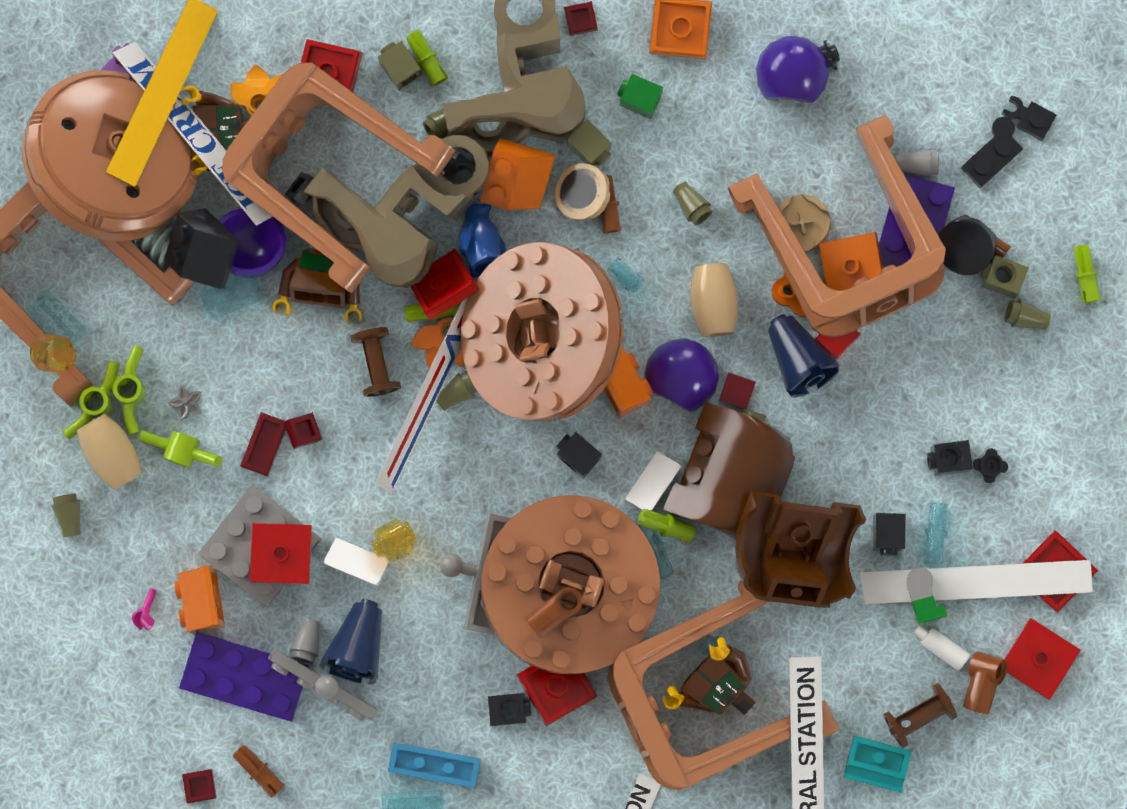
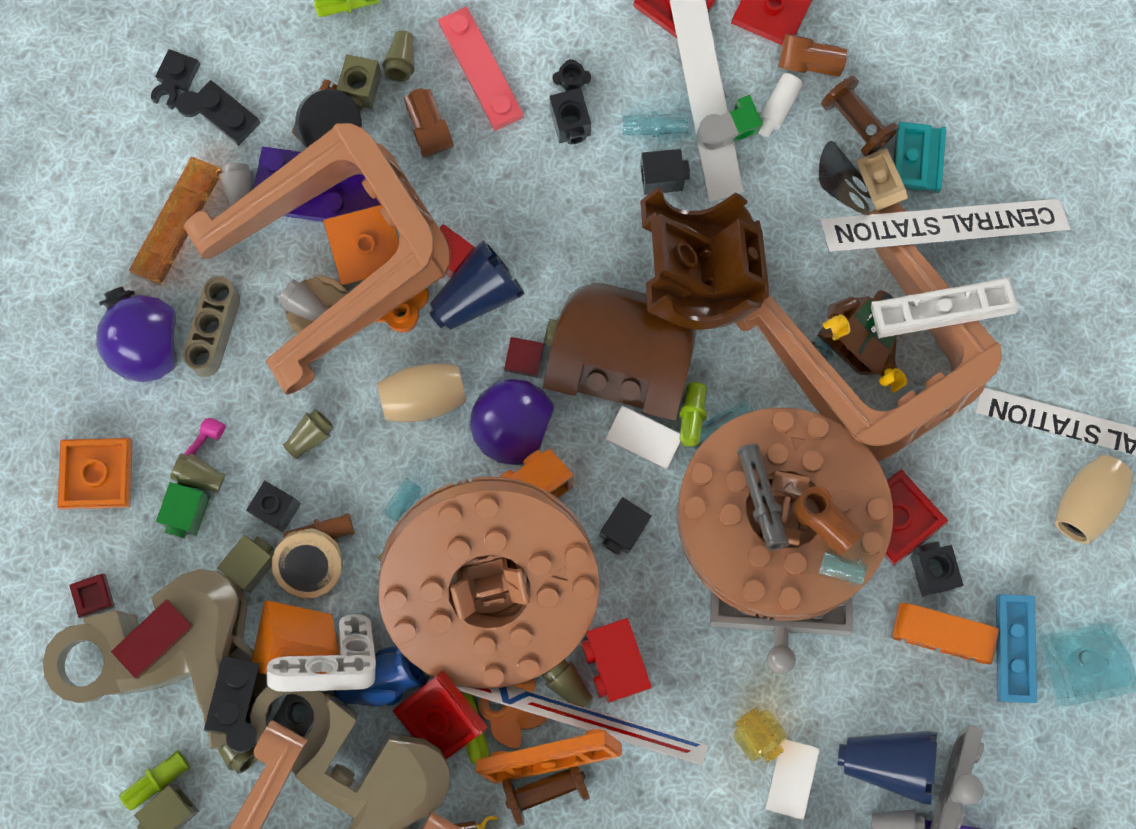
camera: 100 degrees left, 5 degrees down
none -> dark red tile [111,599,194,679]
none -> clear orange plate [128,157,222,286]
none -> olive cone [170,453,226,493]
none -> dark tan beam [183,276,240,377]
none -> dark pink hand [184,418,226,456]
none -> black hinge [204,656,259,753]
none -> black brick [246,480,301,533]
none -> white beam [267,614,376,692]
none -> light grey cone [278,279,329,322]
none -> dark orange piece [404,88,454,158]
none -> coral plate [438,6,524,131]
none -> orange plate [476,729,622,784]
none -> red brick [581,618,652,704]
none -> dark grey pin [737,444,789,551]
none -> black piece [818,141,871,215]
none -> clear light blue pin [819,551,868,587]
none -> tan plate [856,148,908,211]
none -> white plate [871,277,1019,338]
none -> orange beam [891,603,999,665]

